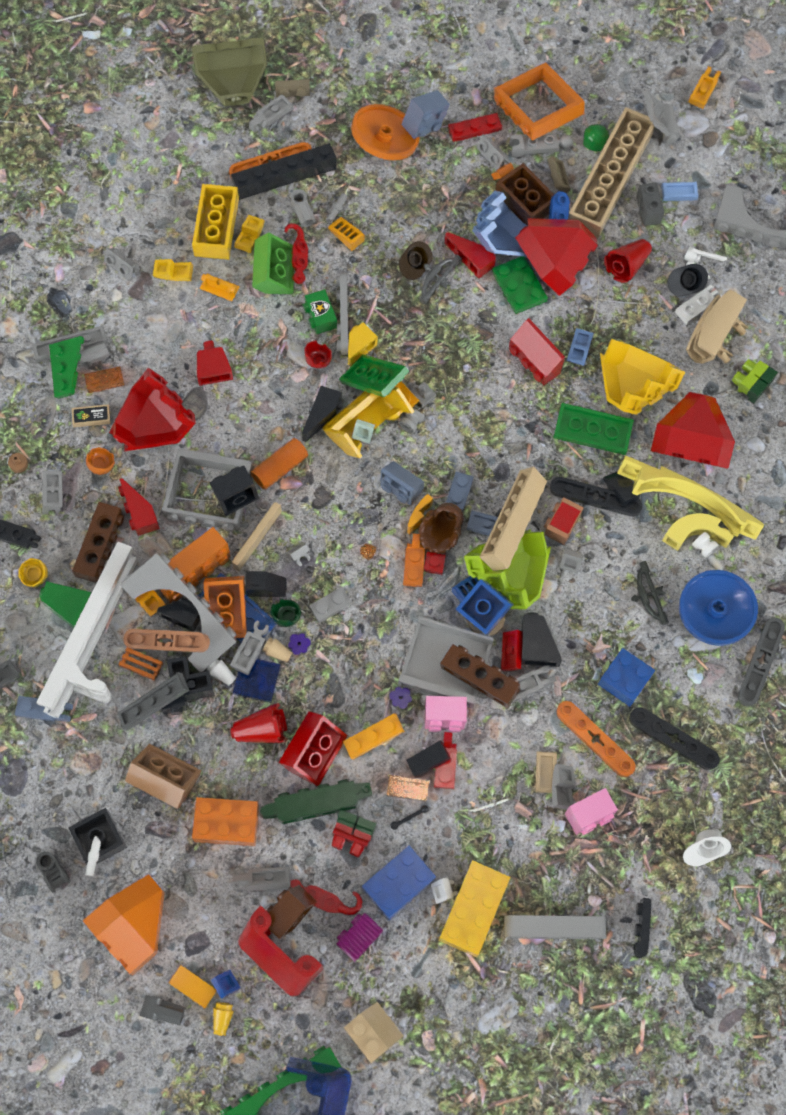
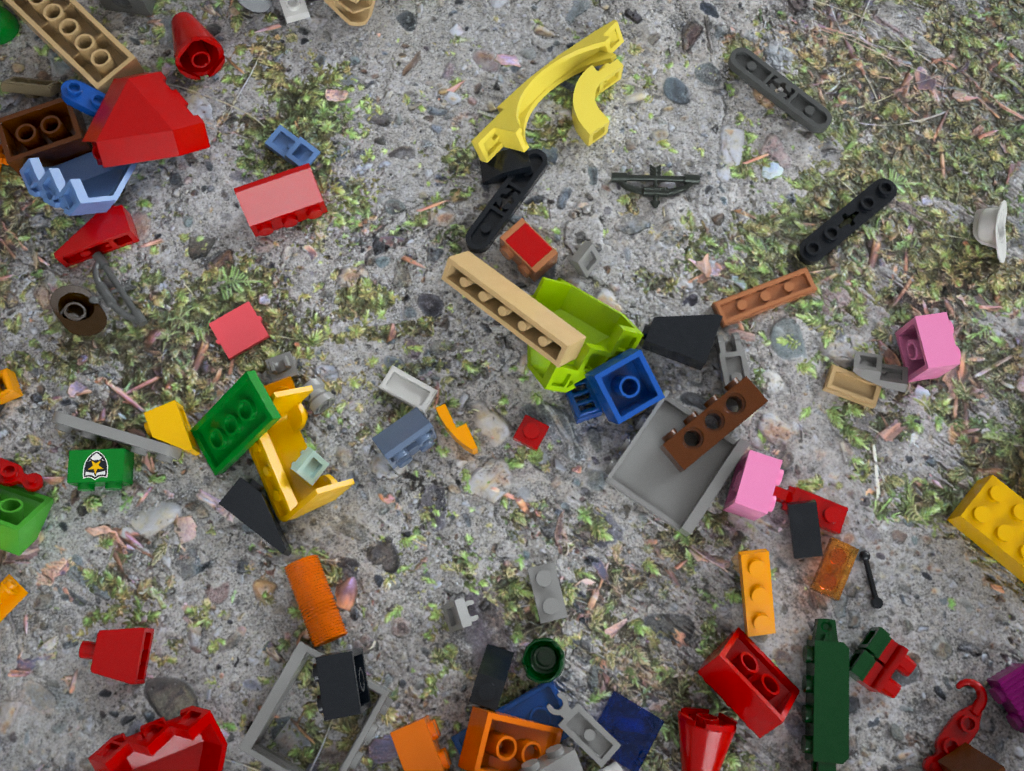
camera: 70 degrees left, 5 degrees up
tan tile [232,502,282,572] -> none
tan cone [262,638,293,662] -> none
dark purple plant [288,633,311,655] -> none
red hair [304,340,332,369] -> none
clear orange hinge [360,543,376,560] -> none
blue brick [362,845,436,921] -> none
dark purple plant [389,687,412,709] -> none
orange hinge [403,533,425,587] -> none
reddish brown hair [418,503,464,554] -> none
white tile [431,877,458,904] -> none
sand blue plate [446,471,474,512] -> none
sand blue plate [467,510,498,536] -> none
green plate [492,256,548,315] -> none
red plate [501,630,523,672] -> none
green plate [553,403,634,455] -> none
orange piece [556,701,636,777] -> none
blue brick [597,648,655,707] -> none
yellow panel [600,339,685,415] -> none
red panel [650,392,735,469] -> none
blue dish [679,570,758,646] -> none
white wheel [692,532,719,558] -> none
none -> coral piece [209,301,270,360]
none -> white tile [379,365,438,415]
none -> nougat tile [711,267,818,328]

